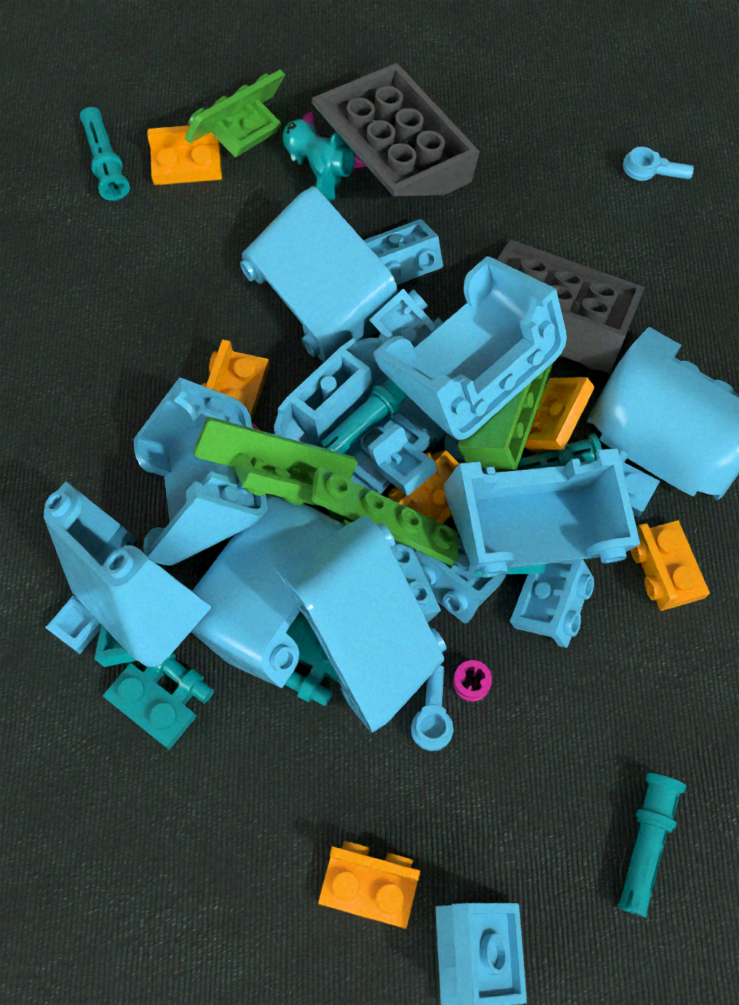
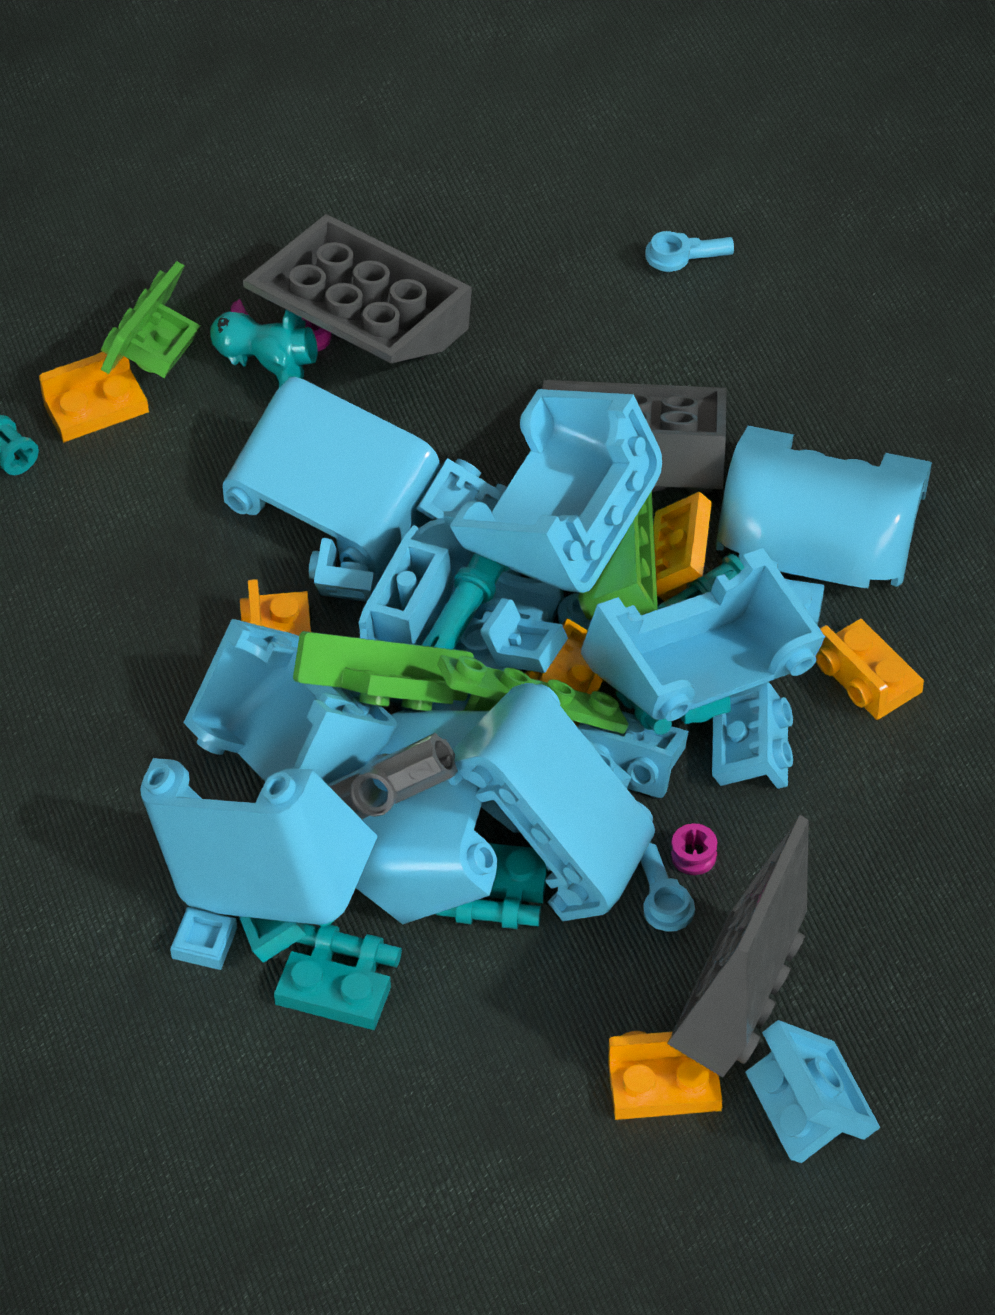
camera: 20 degrees left, 15 degrees down
medium azure bracket [363,219,443,285] -> none
teal pin [617,773,686,918] -> none
none -> medium azure bracket [309,538,378,602]
none -> dark grey piece [327,733,458,820]
none -> dark grey slope [667,815,809,1077]

